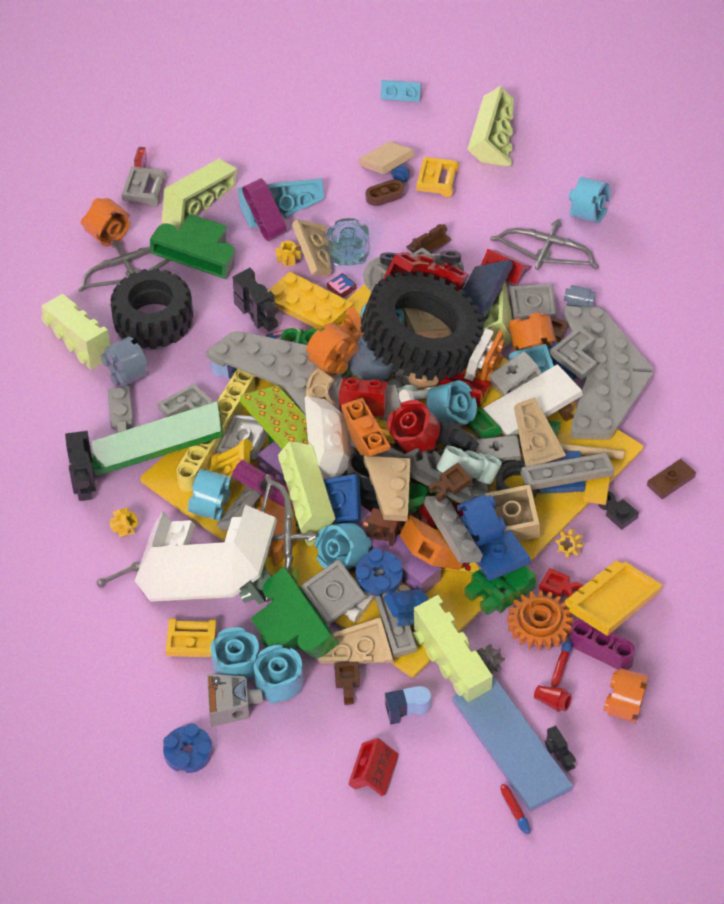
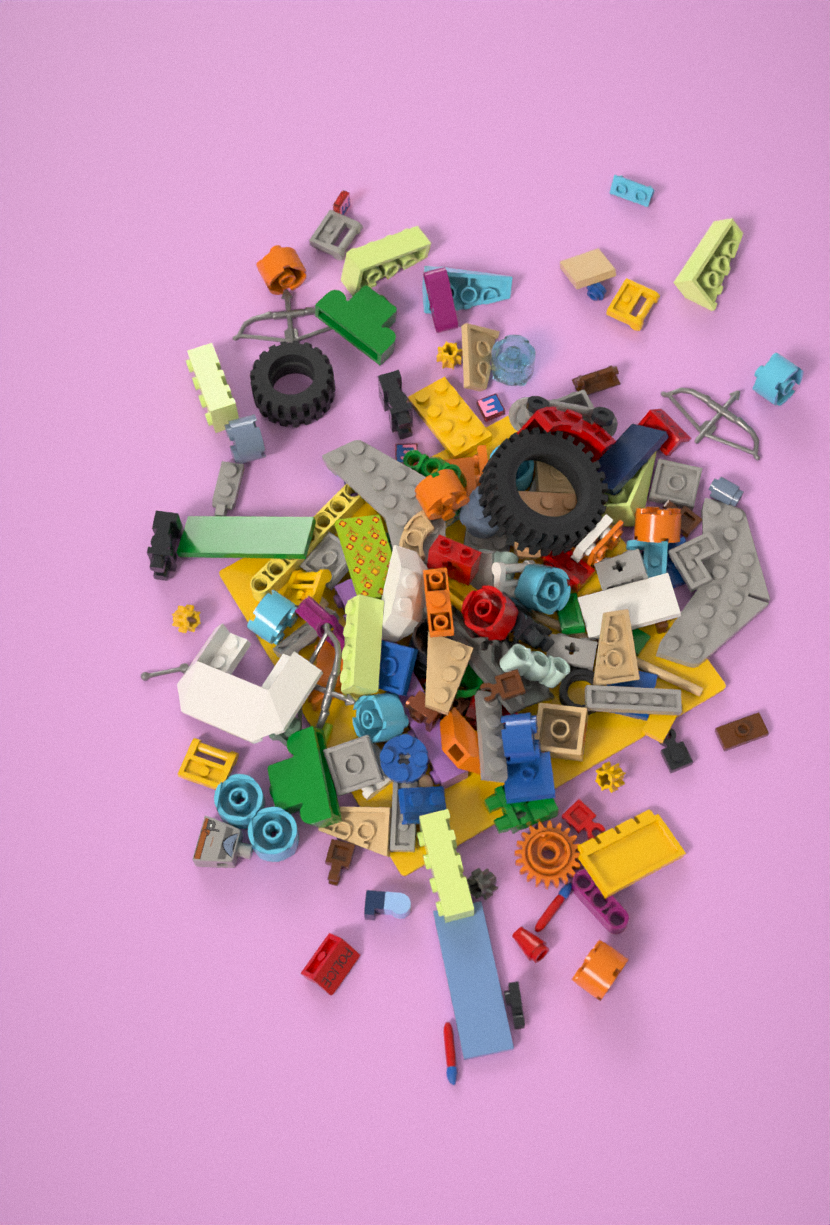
camera: 20 degrees right, 15 degrees up
light grey plate [157,384,213,417] -> none
blue plate [163,723,213,773] -> none
reddish brown plate [365,180,404,206] -> none

